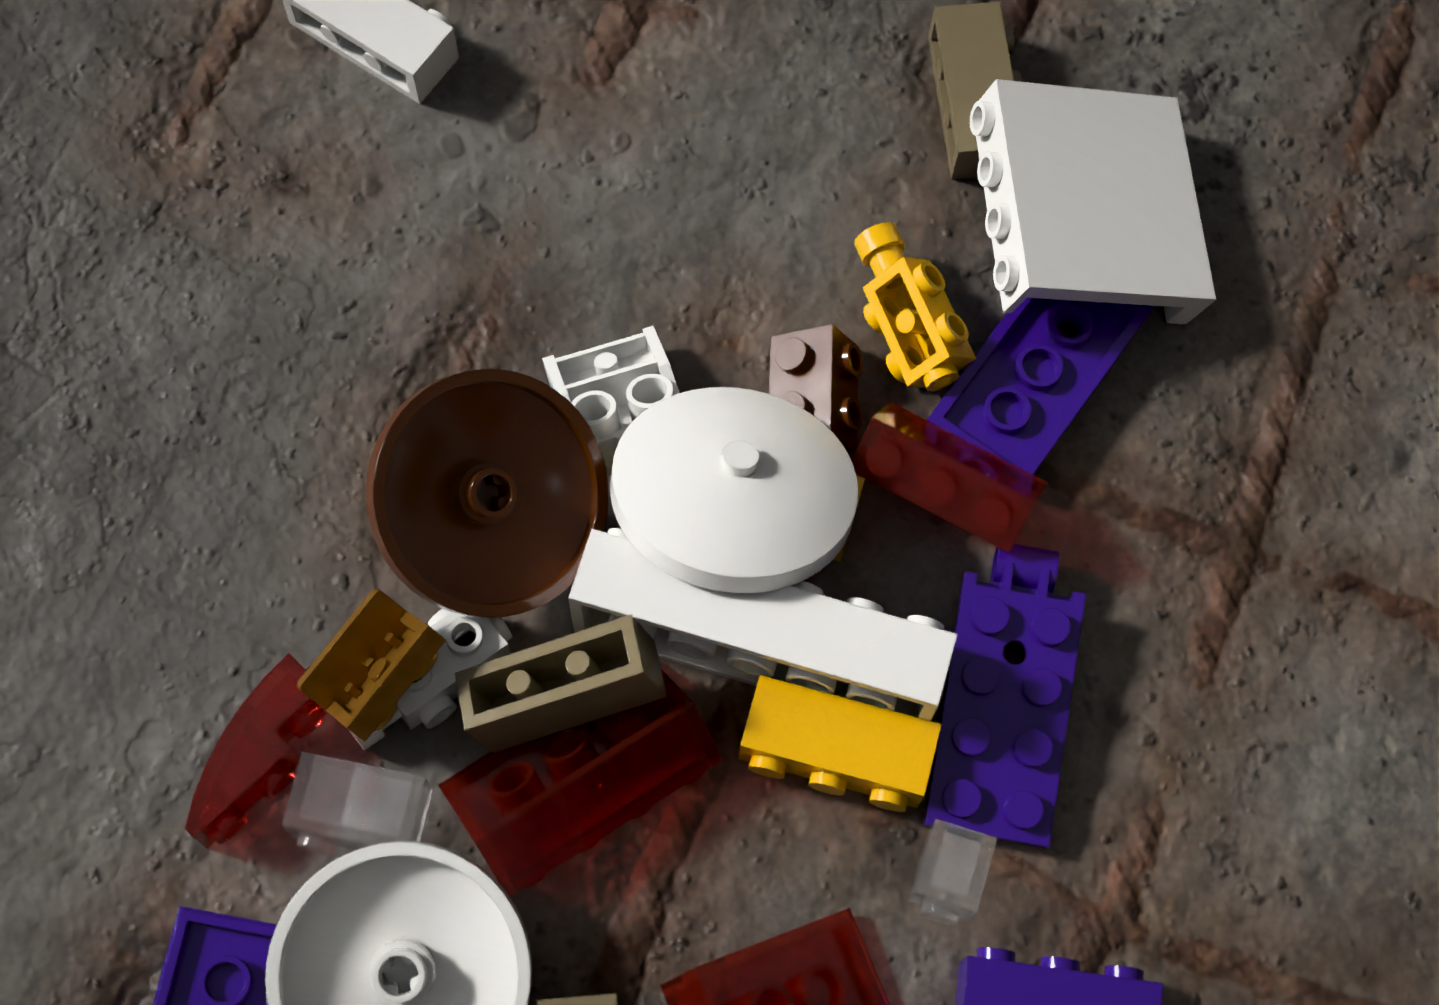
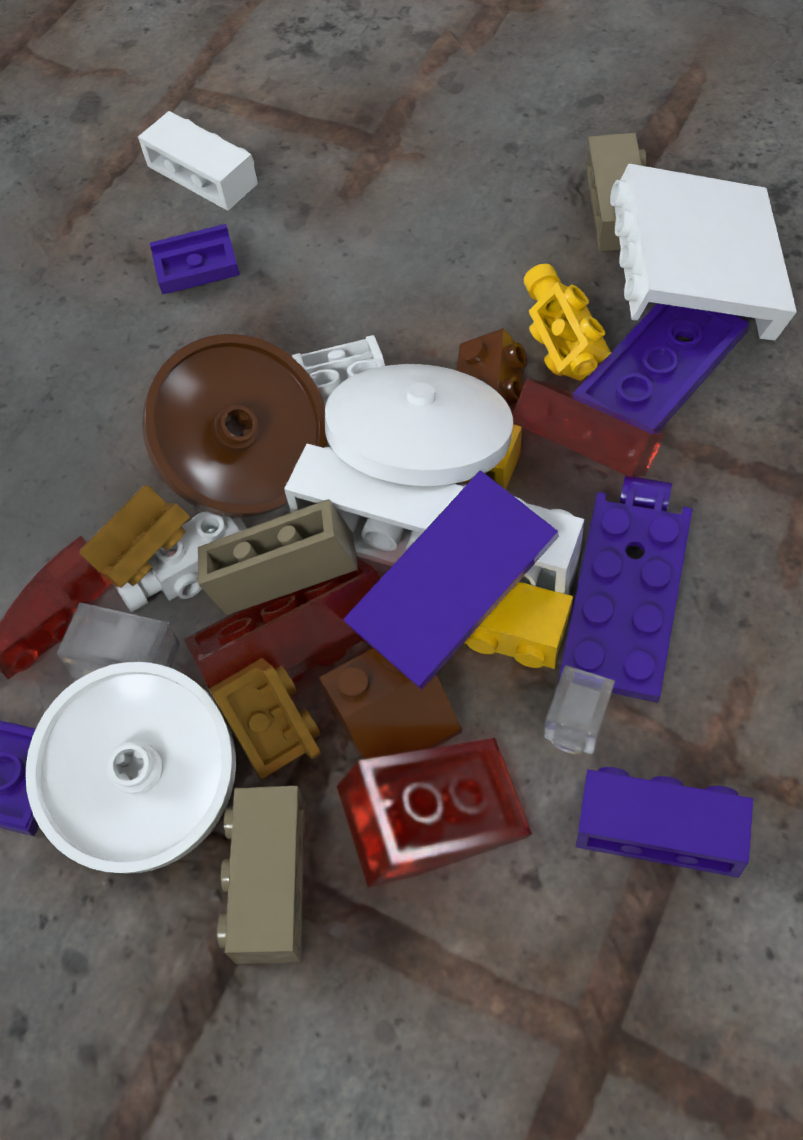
camera: 15 degrees right, 10 degrees down
none -> dark purple plate [149,224,240,295]
none -> pearl gold bracket [208,658,321,780]
none -> reddish brown slope [319,648,462,782]
none -> dark purple tile [343,470,559,690]

